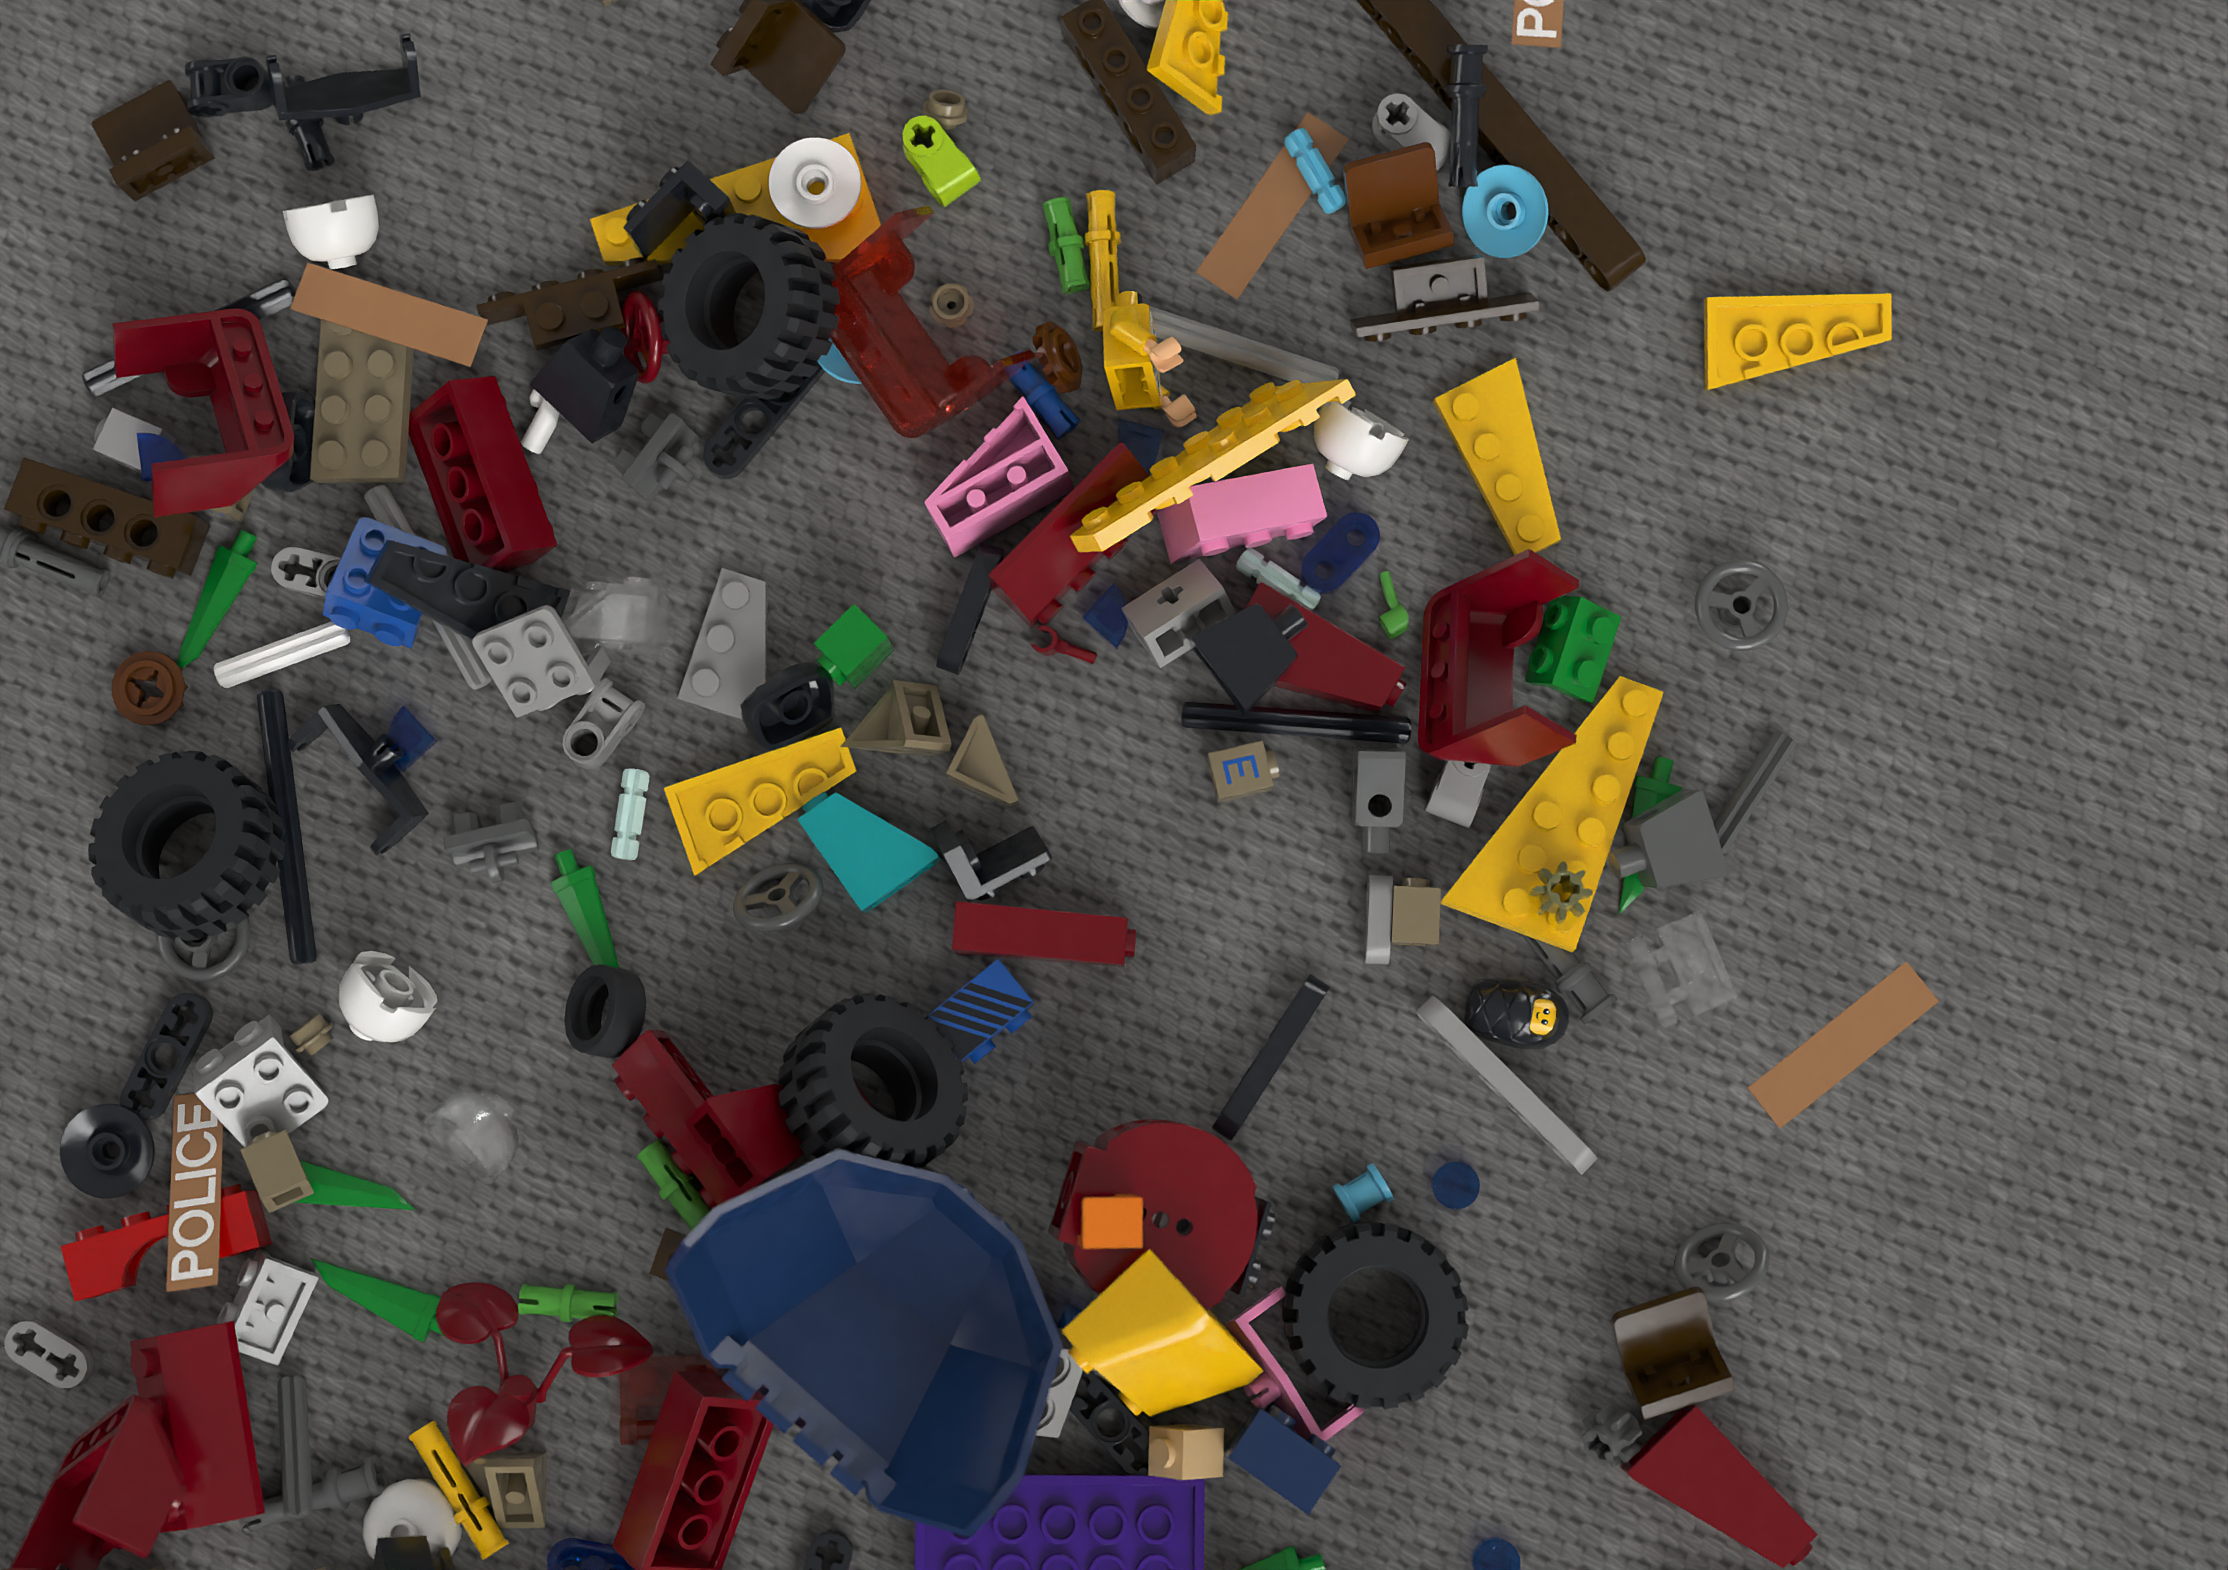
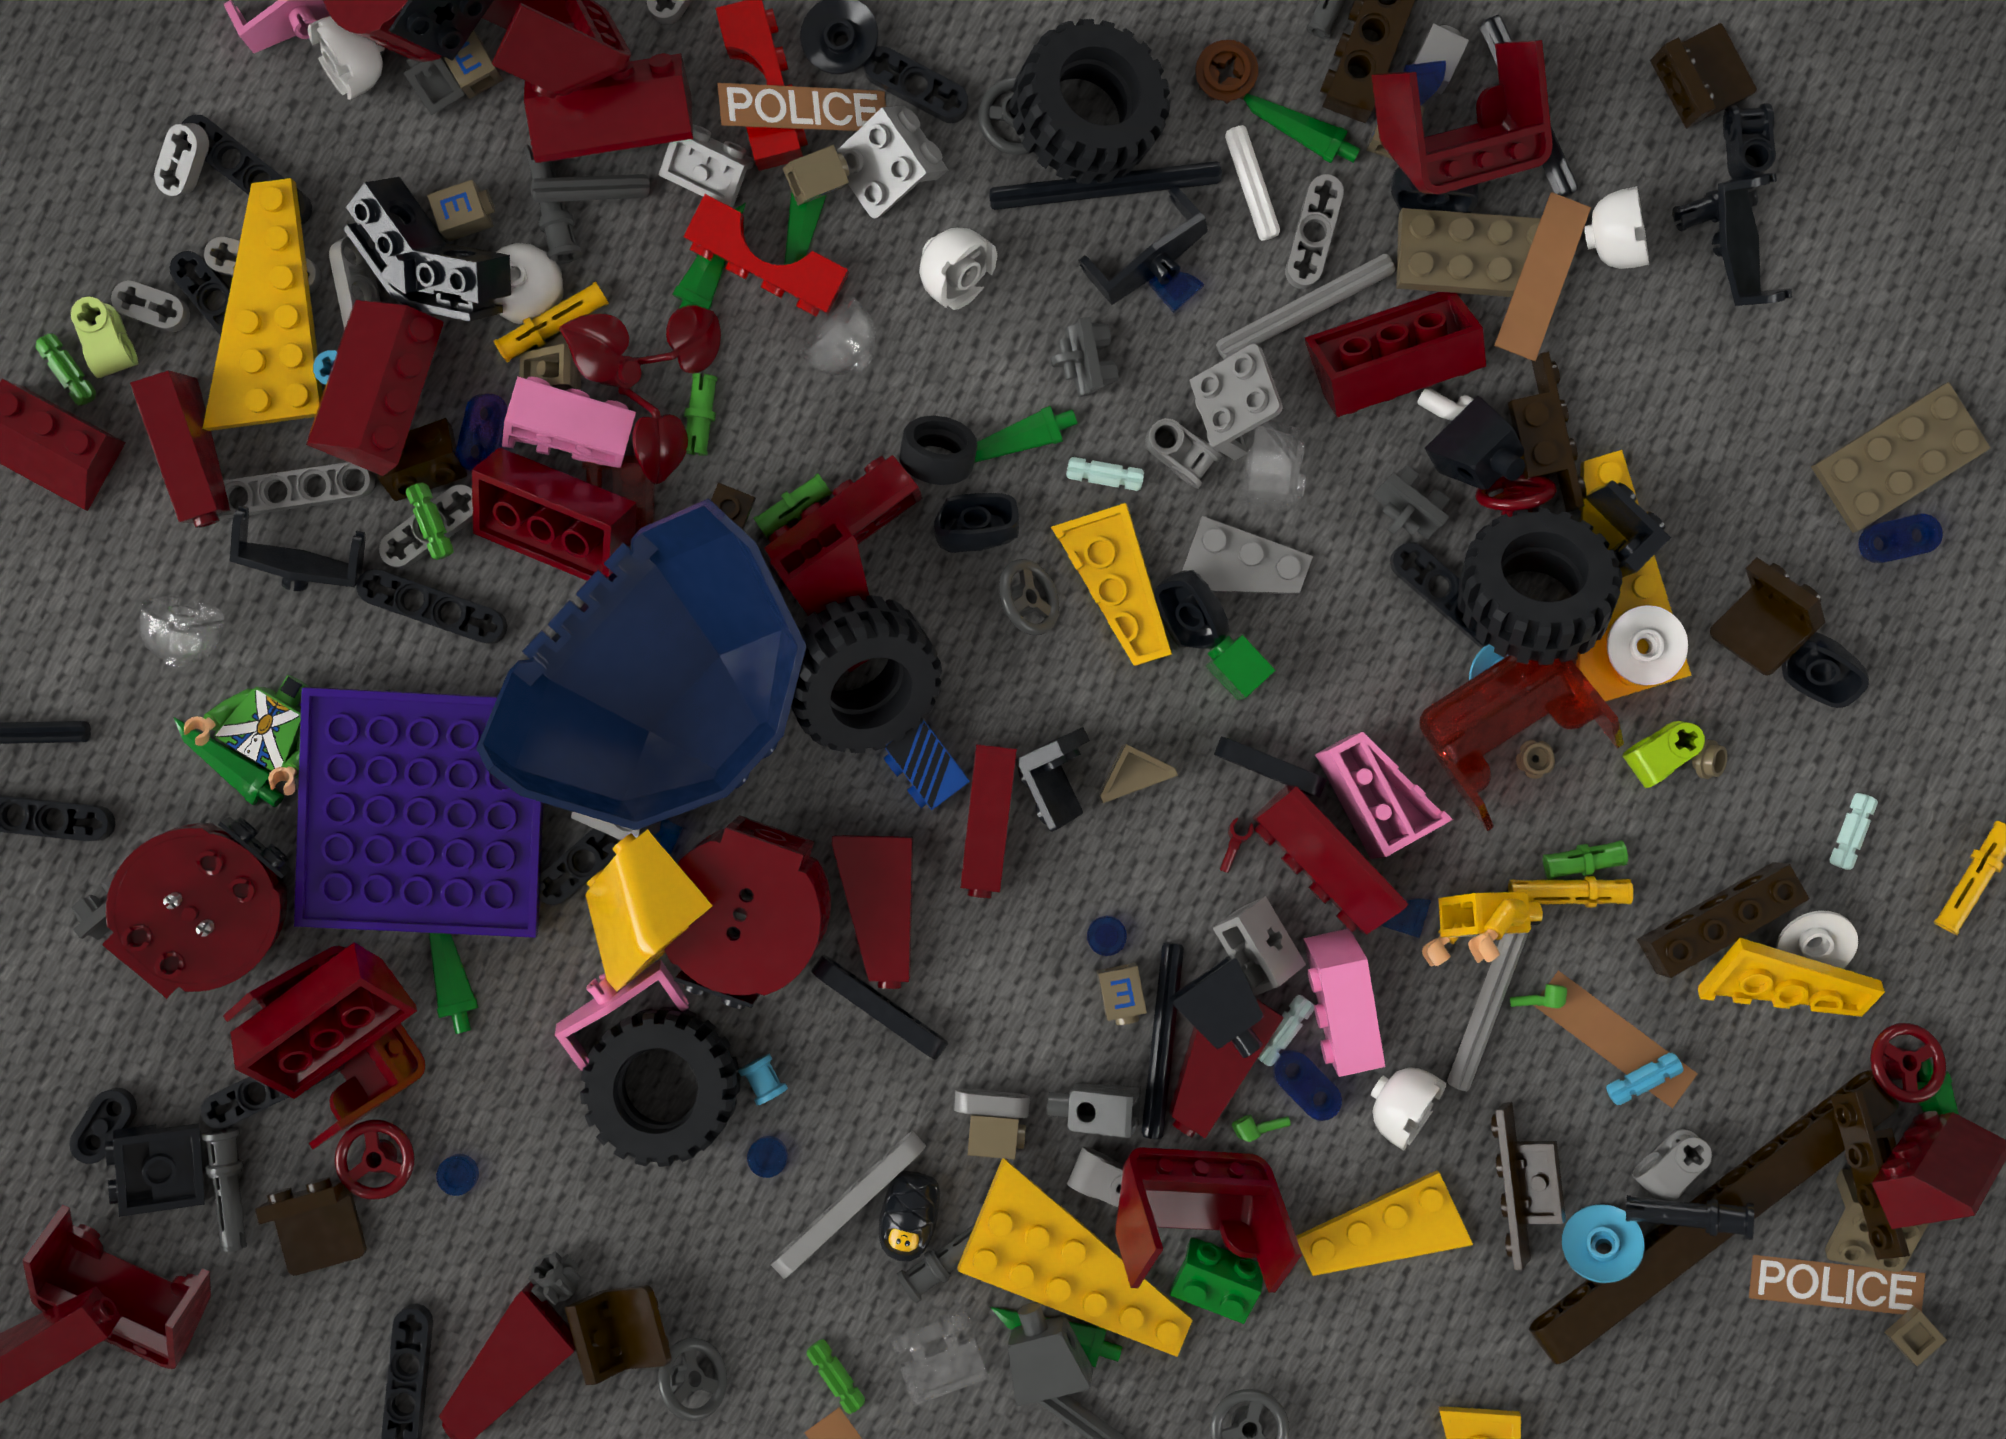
camera: 90 degrees right, 5 degrees up
dark tan plate [289,1013,334,1056] -> none
blue bracket [323,517,447,649] -> none
black wing [364,540,575,642] -> none
teal slope [797,792,942,914] -> none
dark tan slope [840,680,952,757] -> none
blue pin [1000,351,1081,440] -> none
reddish brown gear [1033,321,1083,394] -> none
yellow wing [1070,379,1356,552] -> none
orange panel [1078,1194,1142,1248] -> none
clear blue tile [1082,583,1128,650] -> none
tan brick [1148,1424,1224,1480] -> none
dark blue slope [1224,1405,1341,1515] -> none
reddish brown bracket [1343,142,1454,269] -> none
olive gear [1530,861,1593,924] -> none
none -> bright pink wedge [502,376,636,468]
none -> red arch [683,194,849,317]
none -> bright green axle [806,1339,865,1414]
none -> dark red slope [832,835,913,989]
none -> black piece [934,493,1019,553]
none -> clear blue tile [1087,915,1127,956]
none -> bright green hand [1510,984,1567,1008]

